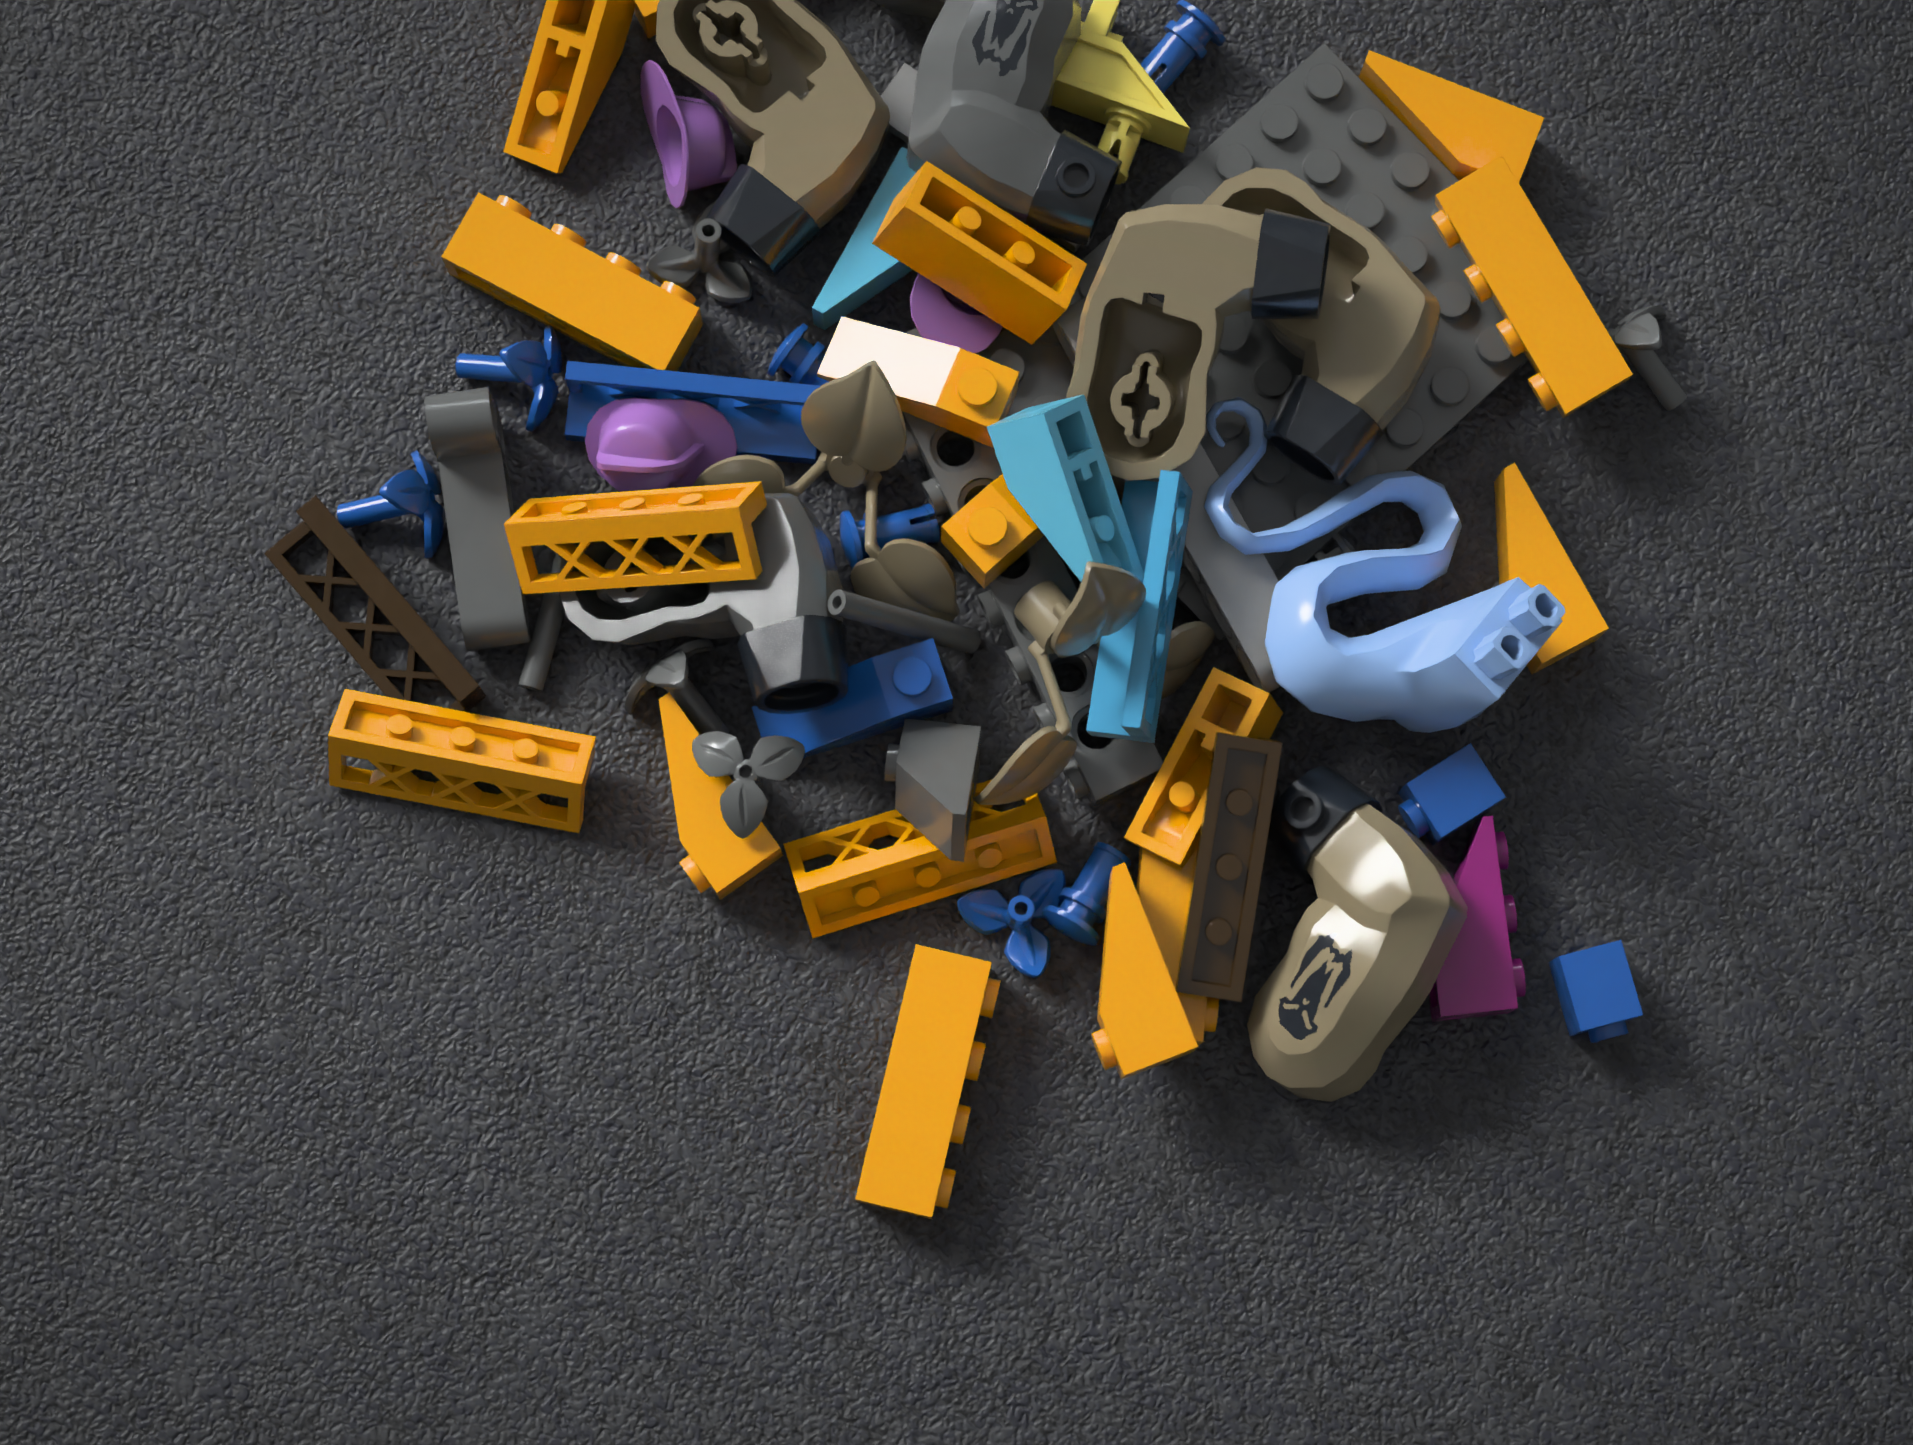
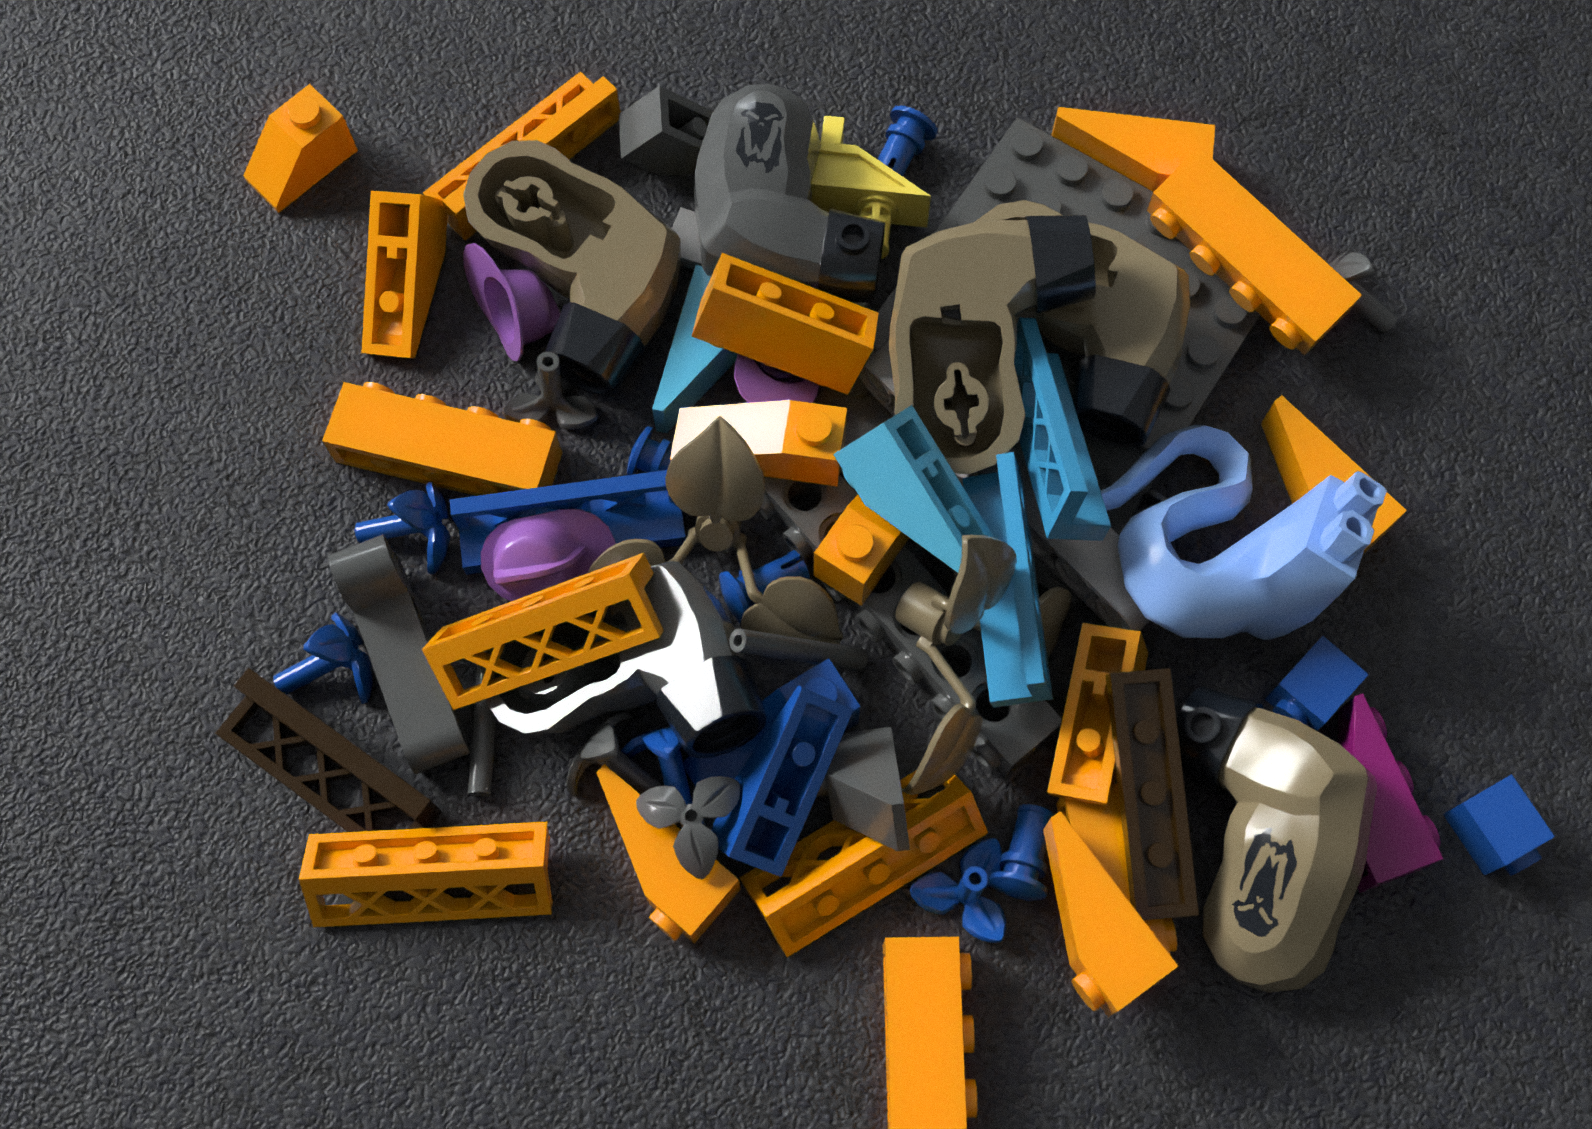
camera: 10 degrees left, 10 degrees down
none -> blue plant [621,727,692,805]
none -> blue slope [711,685,854,877]
none -> dark azure fence [1014,317,1111,541]

